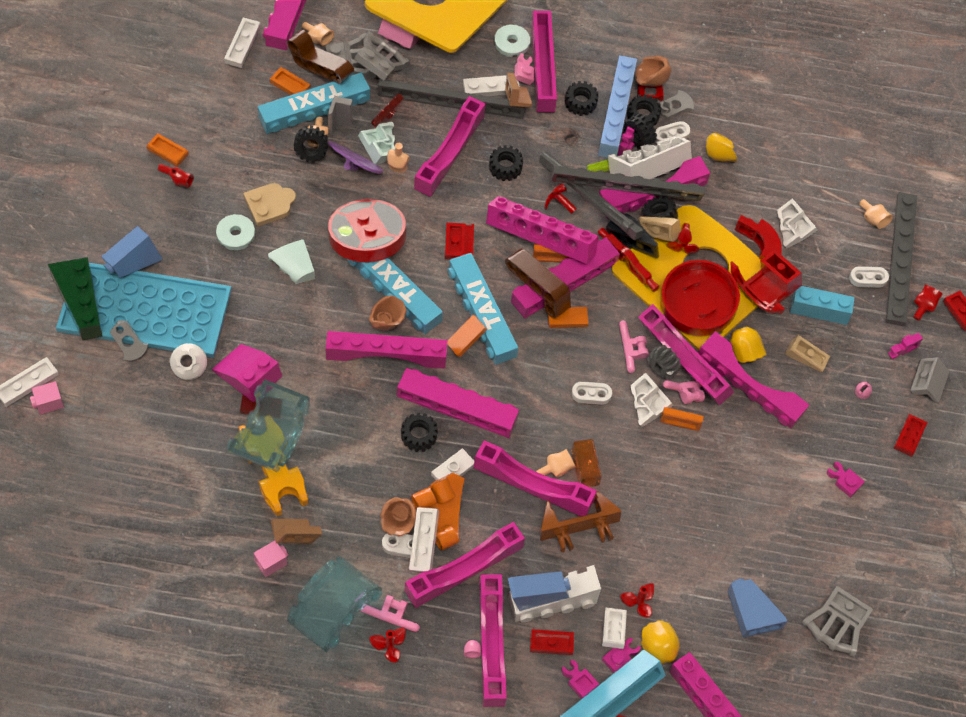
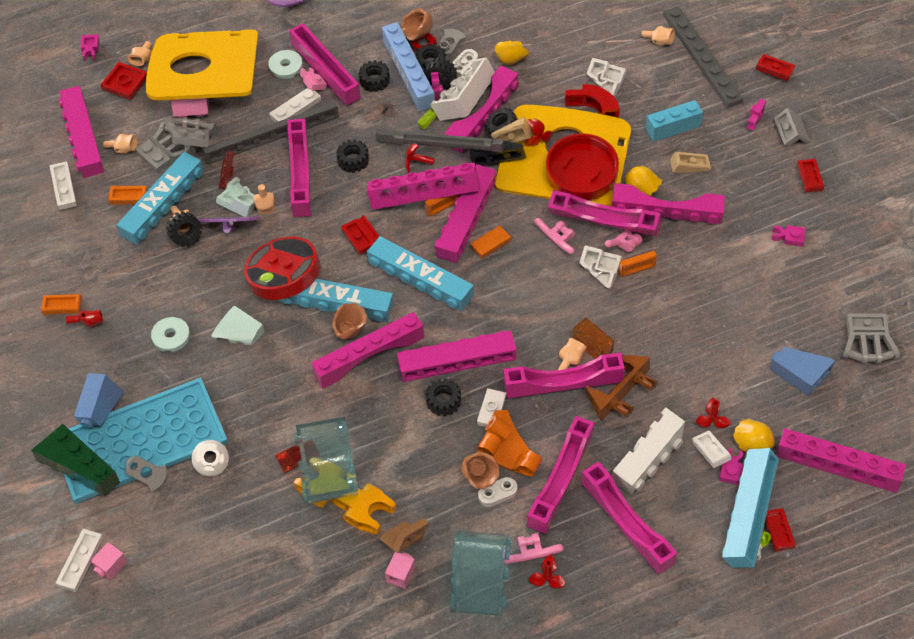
camera: 25 degrees left, 5 degrees down
dark pink slope [212,344,282,402] -> none
tan plate [243,183,296,227] -> none
reddish brown beam [287,30,355,84] -> none
light grey panel [328,95,353,135] -> none
white plate [409,507,440,572] -> none
orange tile [447,315,487,357] -> none
bright pink hinge [464,640,481,658] -> none
medium nougat panel [505,73,532,107] -> none
reddish brown beam [505,249,571,319] -> none
medium blue slope [508,571,571,611] -> none
red plate [530,629,574,655] -> none
dark grey plate [551,165,705,201] -> none
dark pink plate [561,660,599,699] -> none
white plate [571,382,612,405] -> none
red piece [598,228,659,292] -> none
dark grey gear [647,345,681,379] -> none
red piece [730,250,802,315] -> none
white plate [849,267,889,288] -> none
bright pink hinge [855,382,872,399] -> none
red piece [913,285,943,321] -> none

